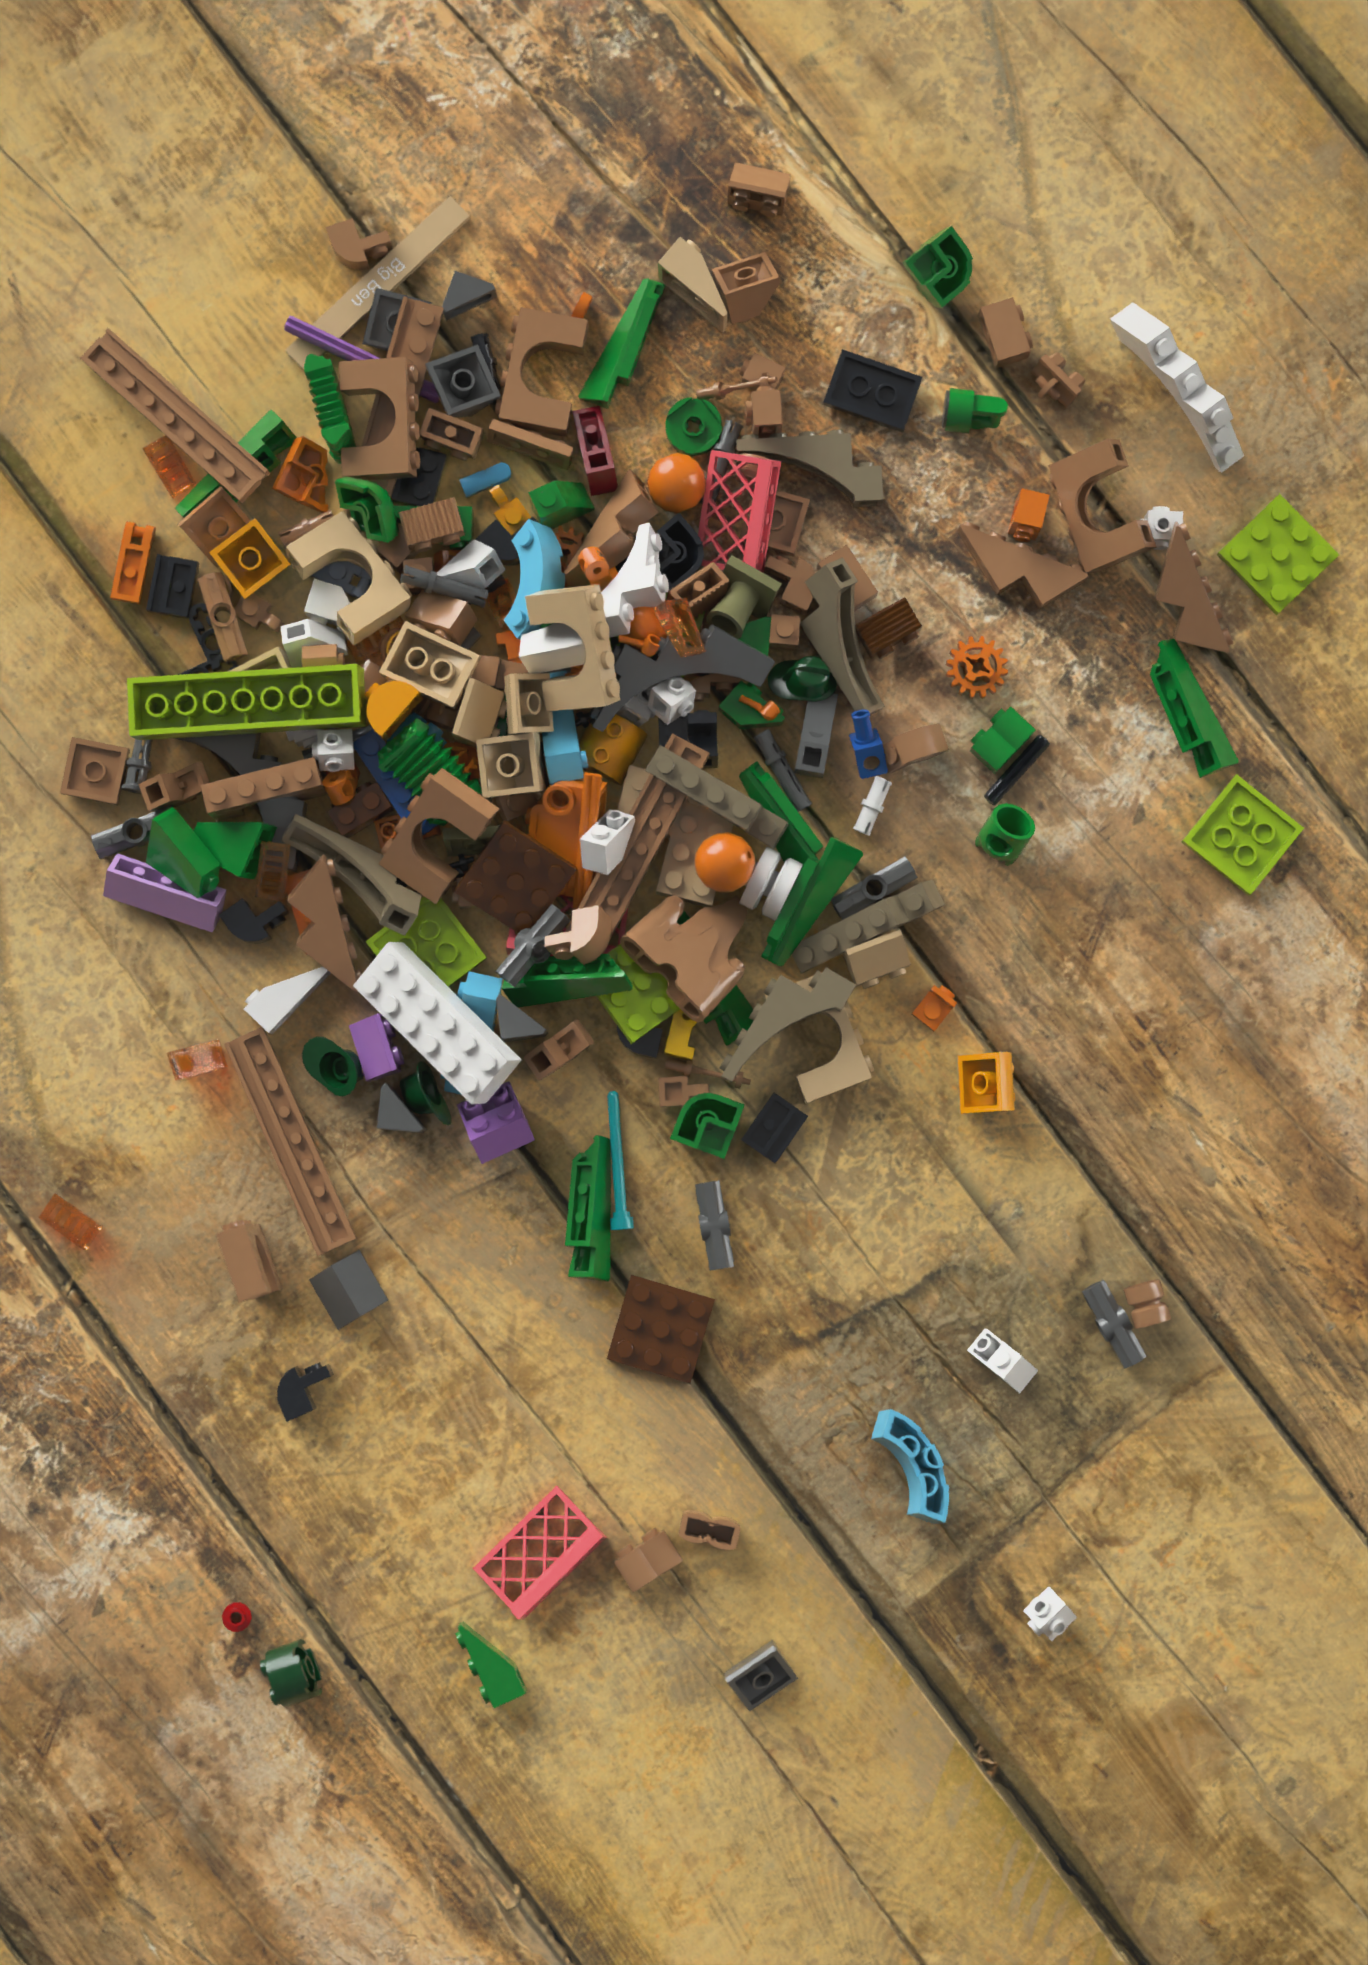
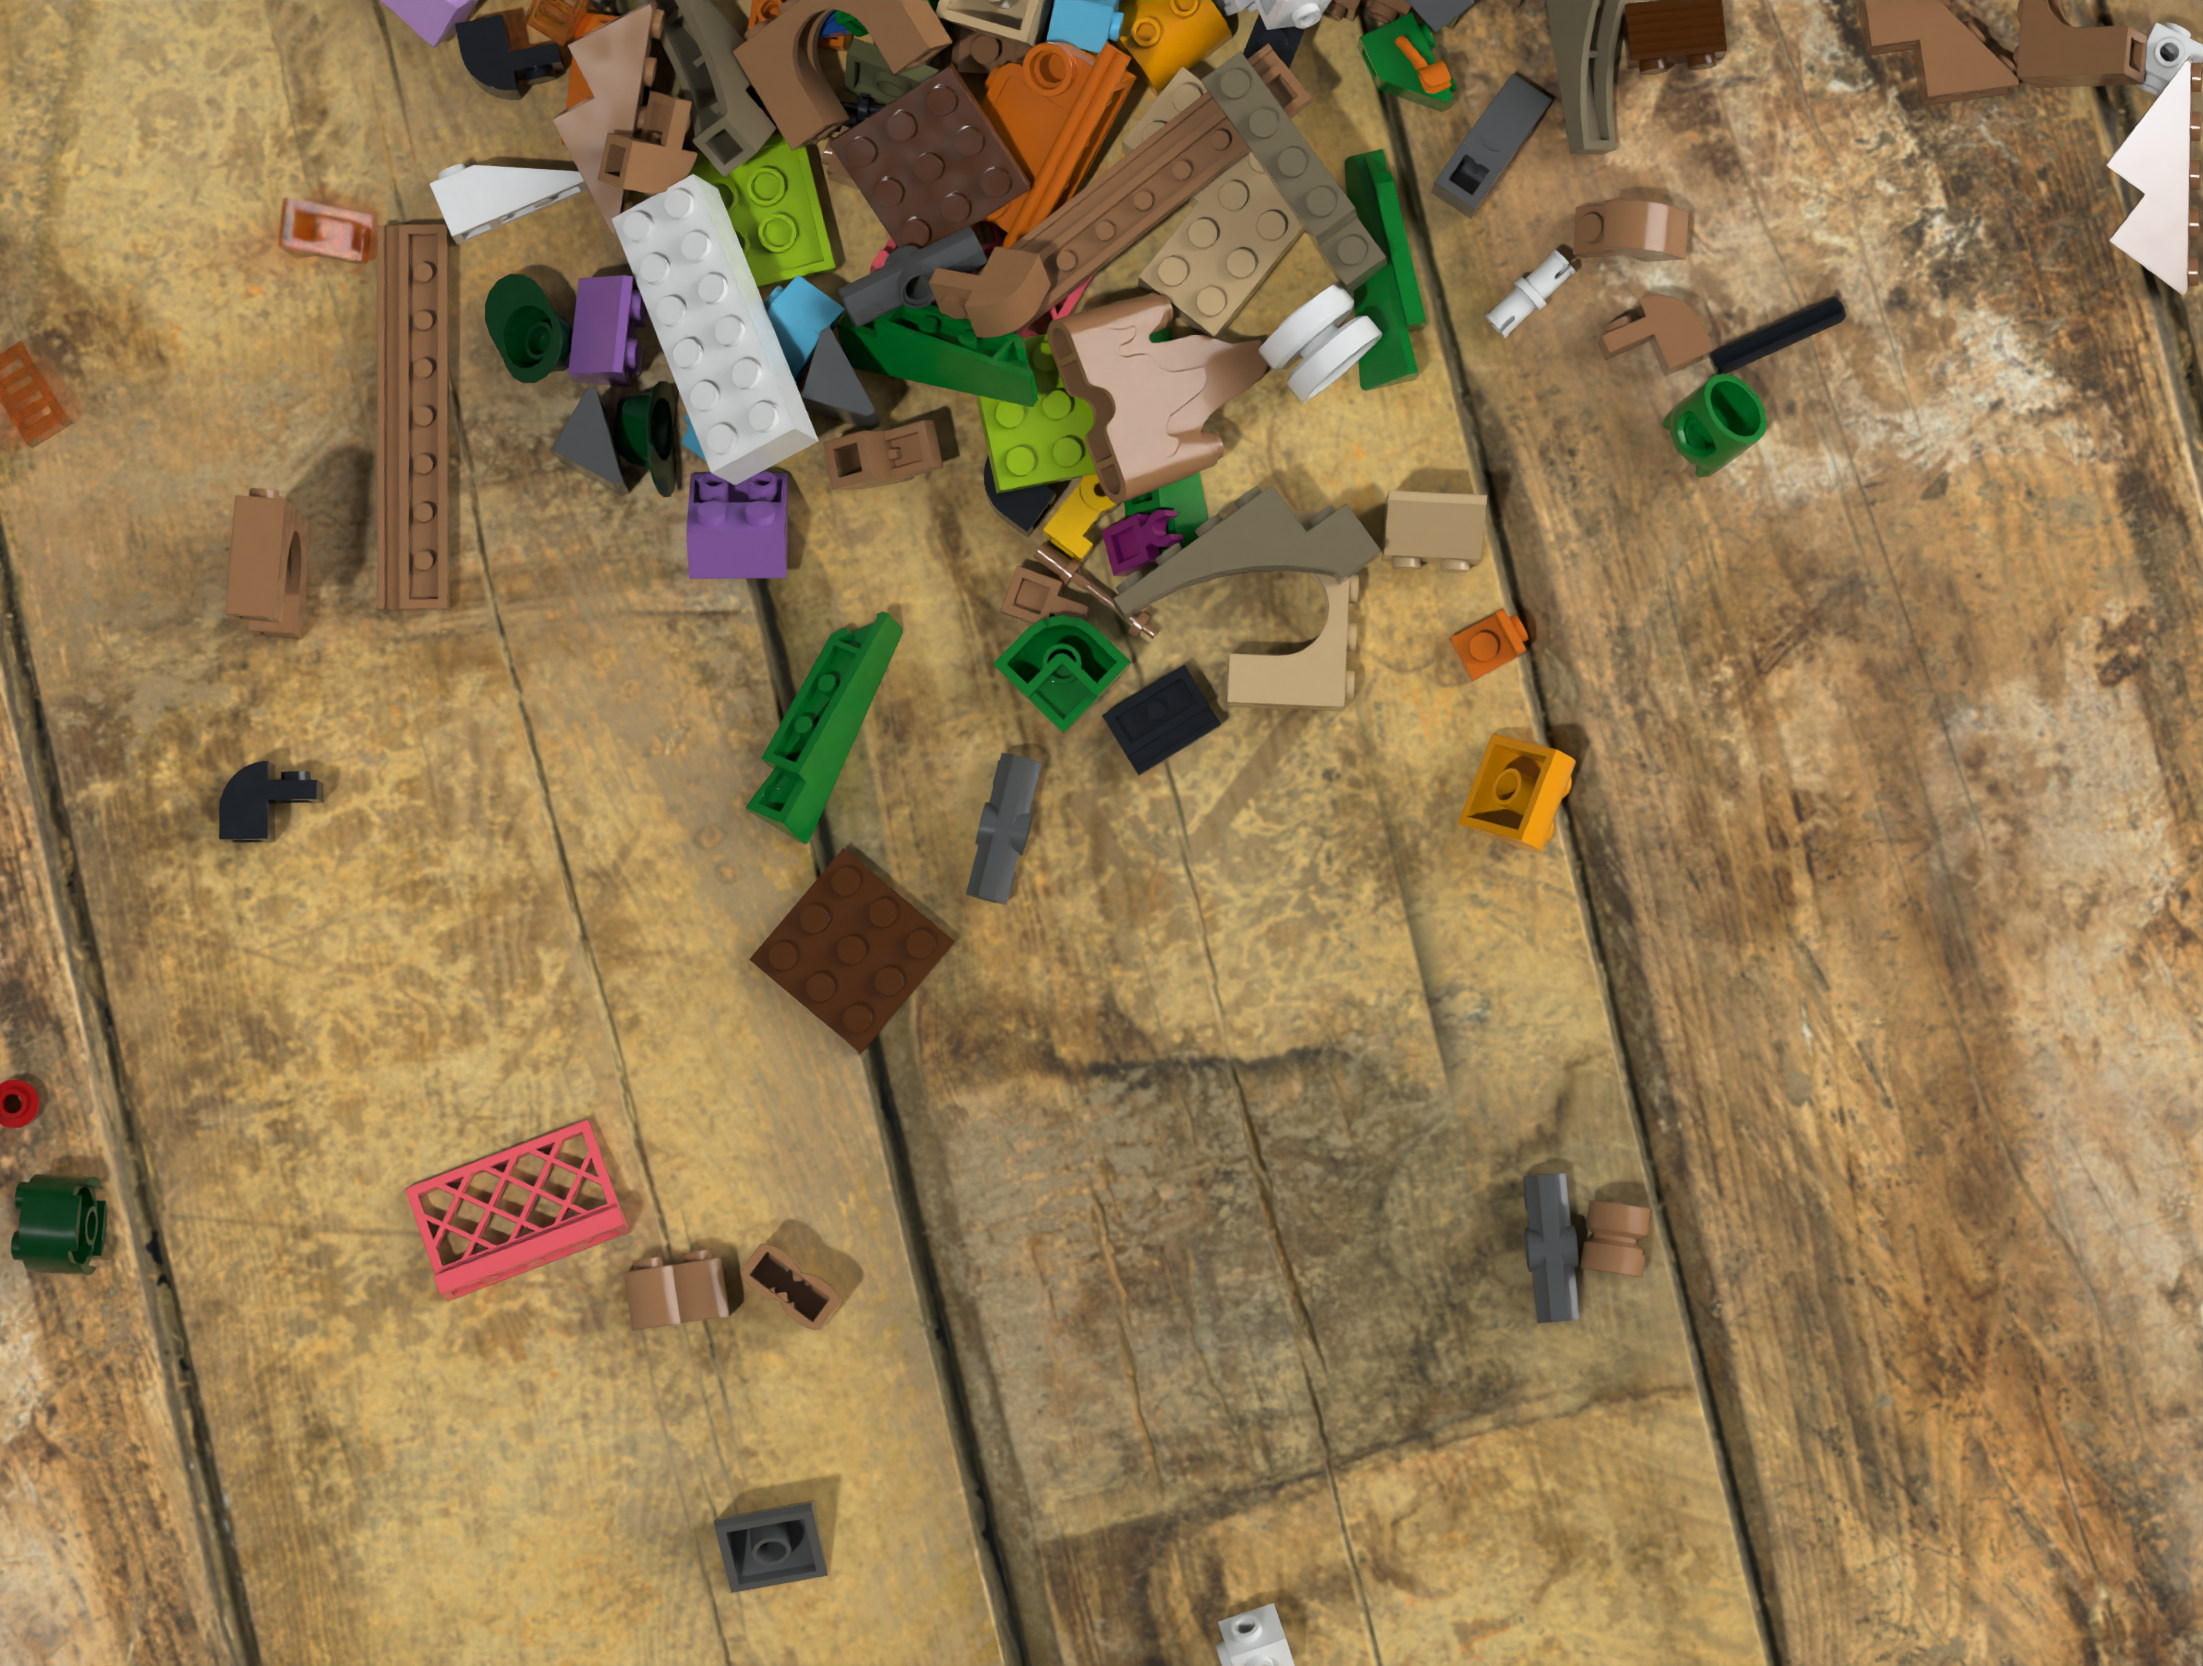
camera: 25 degrees right, 0 degrees up
dark grey slope [309,1250,388,1330] -> none
green slope [455,1622,527,1709] -> none
white slope [580,809,635,875] -> none
teal piece [607,1091,634,1230] -> none
black brick [687,710,718,768] -> none
orange piece [695,832,755,893] -> none
dark grey pin [754,729,812,812] -> none
green wedge [761,837,863,966] -> none
dark green piece [768,656,837,702] -> none
dark tan arch [792,879,945,973] -> none
dark grey piece [831,856,918,920] -> none
blue bracket [849,709,888,779] -> none
medium azure brick [871,1409,949,1524] -> none
orange gear [945,636,1008,699] -> none
white slope [967,1328,1038,1393] -> none
green brick [970,707,1036,774] -> none
green wedge [1150,639,1239,778] -> none
lime plate [1182,774,1304,896] -> none
none -> medium nougat brick [597,91,698,194]
none -> magenta plate [1102,510,1184,577]
none -> medium nougat brick [1598,295,1714,376]

